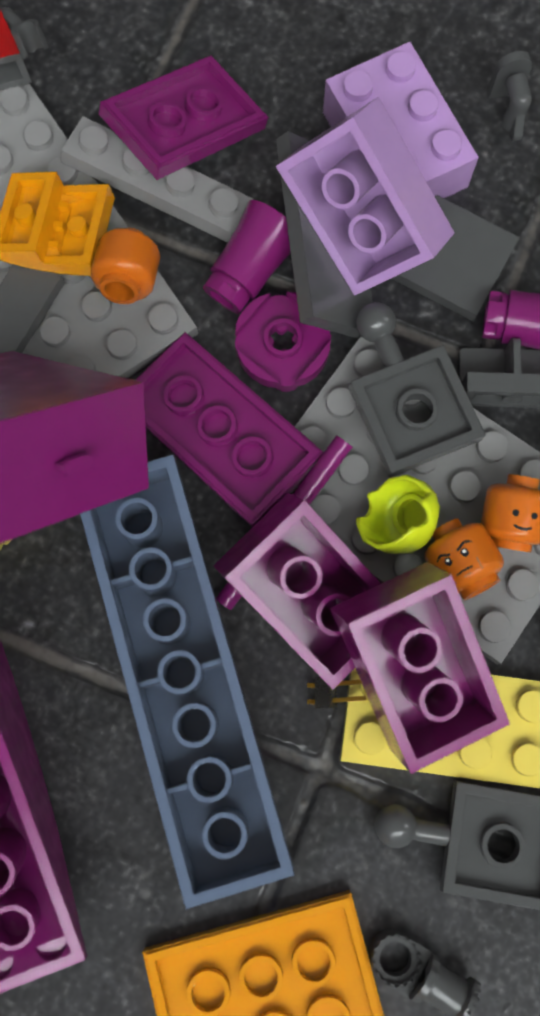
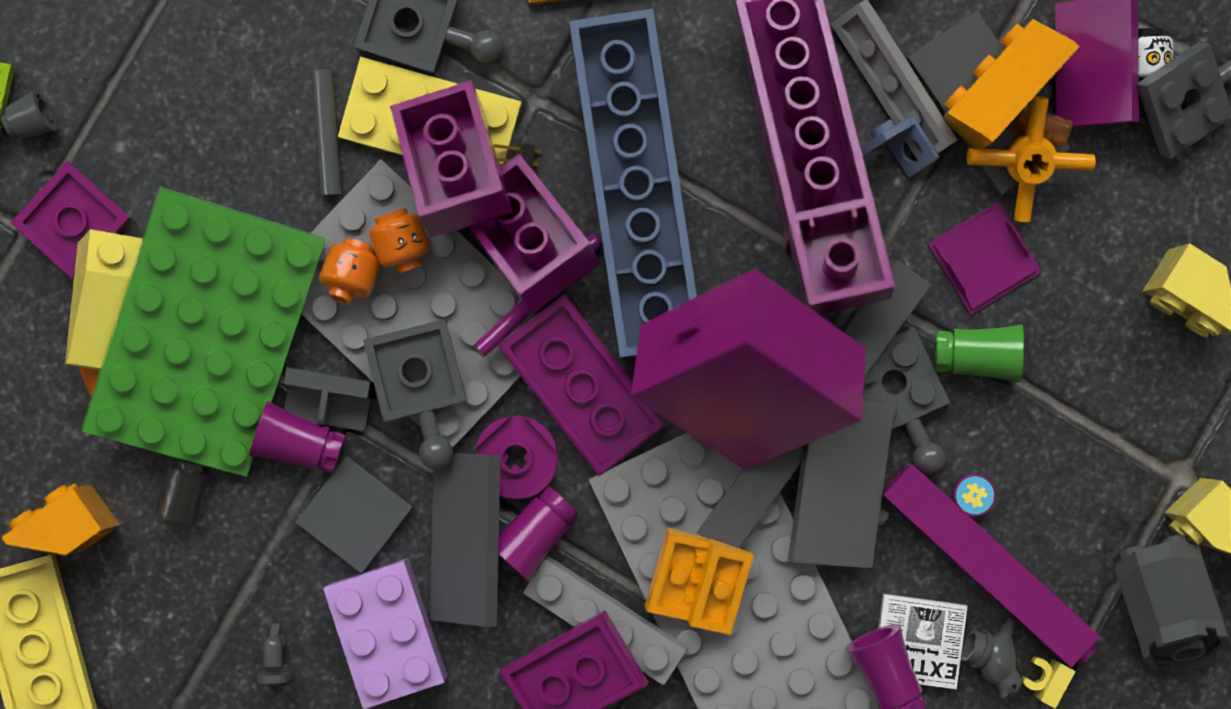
camera: 175 degrees left, 10 degrees up
orange head [91,228,161,304] -> none
lavender brick [276,97,455,296] -> none
neon yellow hair [356,475,440,554] -> none

